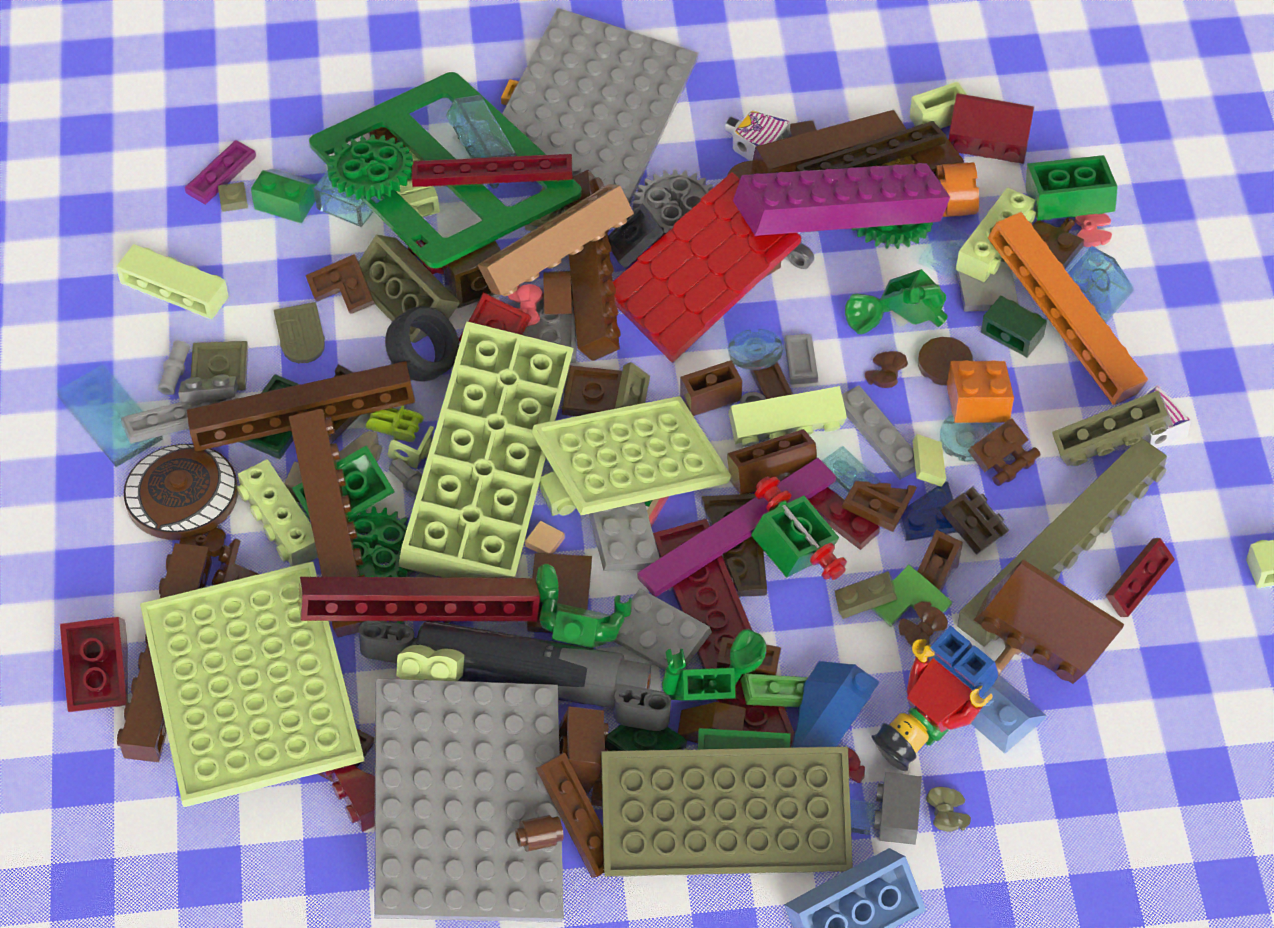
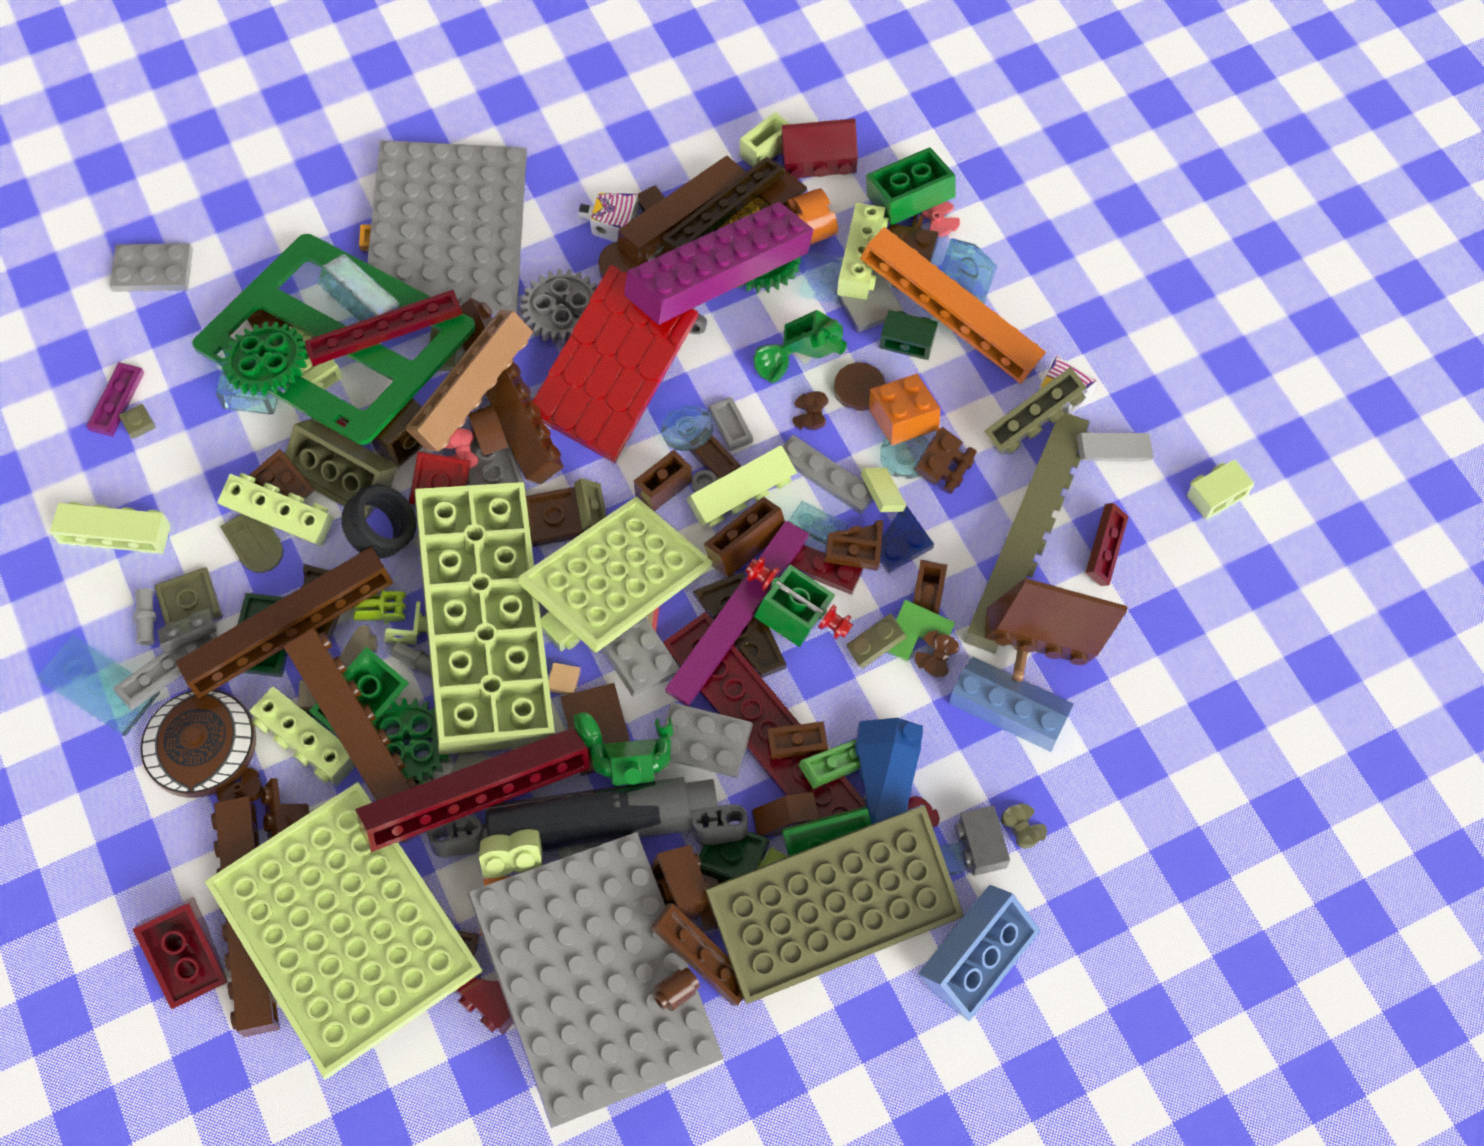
camera: 20 degrees left, 10 degrees up
green slope [251,169,324,224] -> none
black plate [608,203,664,268] -> none
green torso [662,629,766,700] -> none
piece [871,625,998,771] -> none
dark brown plate [940,487,1010,555] -> none
none -> light grey plate [110,243,193,292]
none -> yellowish green brick [217,473,335,547]
none -> light grey tile [1076,433,1154,461]

